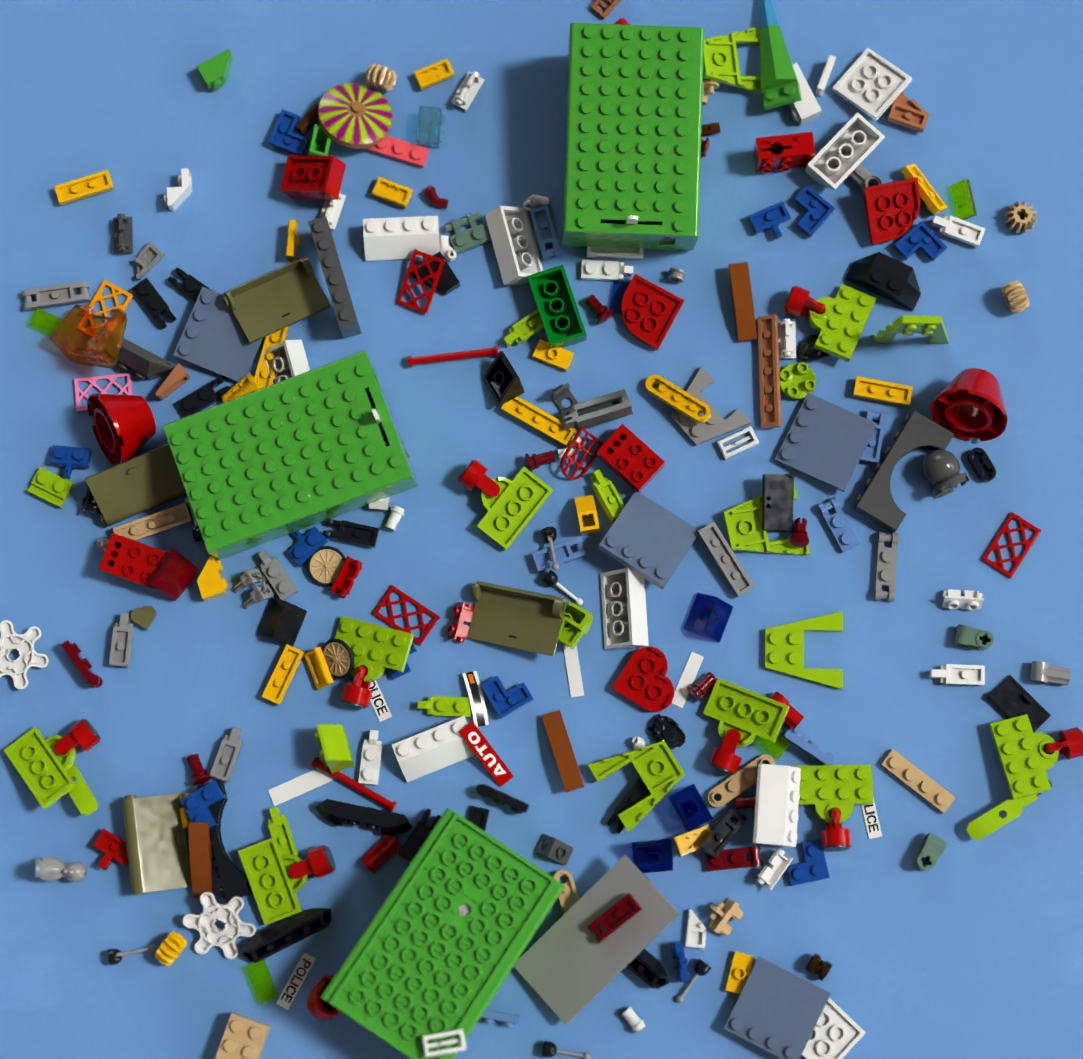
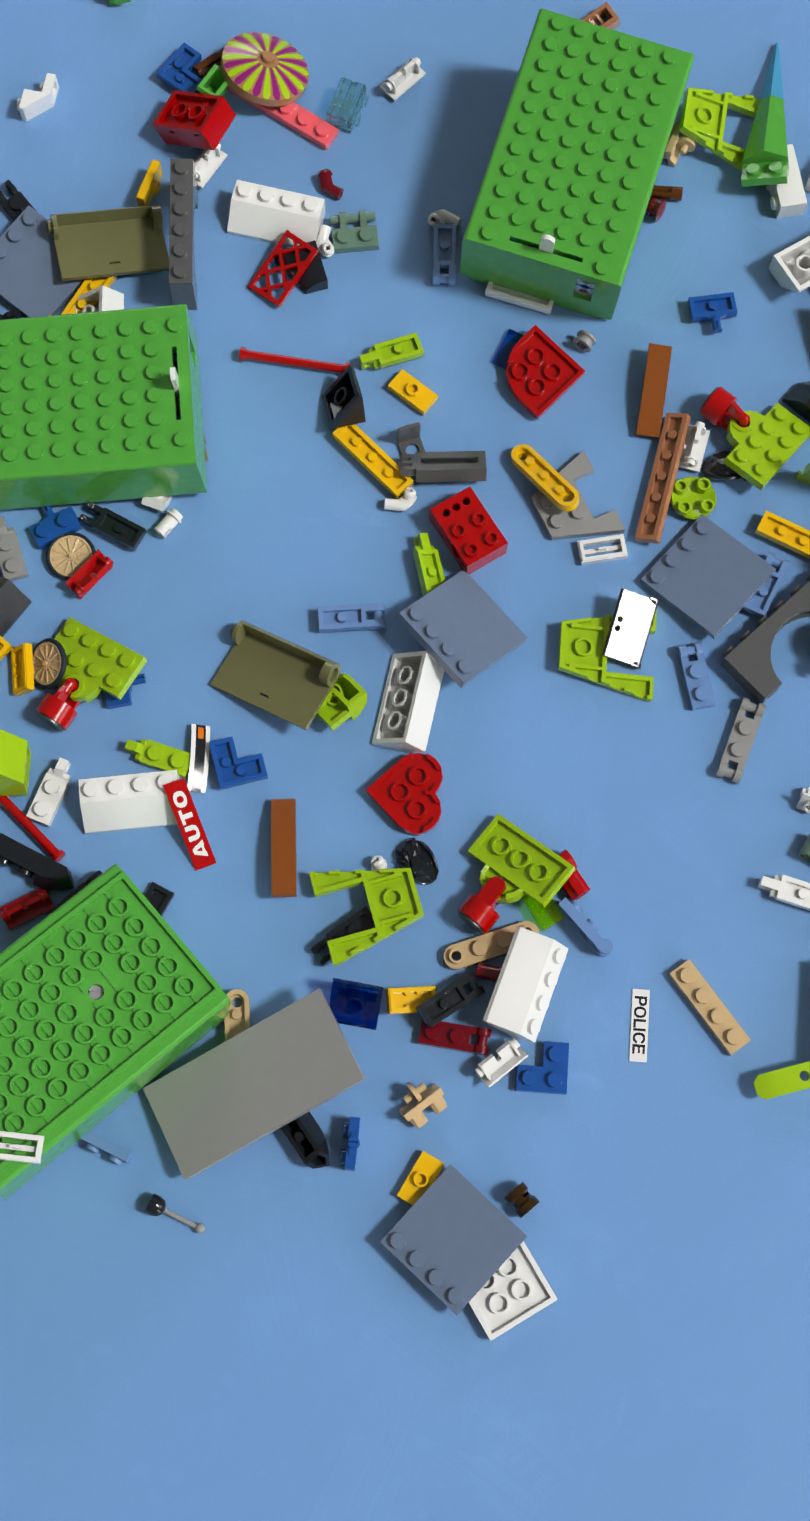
camera: 10 degrees right, 5 degrees down
tan gear [365,64,397,91] -> none
white sticker [369,680,392,722] -> none
yellow plate [372,177,413,208] -> none
red window [373,585,440,645] -> none
yellow plate [413,58,455,90] -> none
hinge [448,602,474,643] -> none
lime plate [458,459,553,550] -> none
black hinge [477,784,529,814] -> none
white slope [485,206,543,285] -> none
dark red pin [525,450,555,472] -> none
green slope [527,265,587,347] -> none
dark grey bracket [535,834,573,865] -> none
hinge [541,527,559,571] -> none
hinge [542,570,583,606] -> none
red window [560,427,604,479] -> none
white sticker [563,644,584,697] -> none
yellow slope [574,495,600,535] -> none
white hinge [581,260,634,282] -> none
dark red pin [585,295,613,324] -> none
dark red plate [587,893,643,943] -> none
white pin [621,1007,646,1033] -> none
clear blue slope [667,784,713,833] -> none
white sticker [671,652,704,708] -> none
hinge [676,959,711,1003] -> none
clear blue slope [684,593,733,643] -> none
white tile [685,910,707,949] -> none
dark red pin [687,672,717,702] -> none
light grey plate [697,522,755,598] -> none
red piece [753,132,815,173] -> none
lime wing [764,612,843,689] -> none
dark red pin [790,518,809,548] -> none
lime plate [793,765,874,851] -> none
blue plate [794,185,835,238] -> none
sand green piece [914,832,947,871] -> none

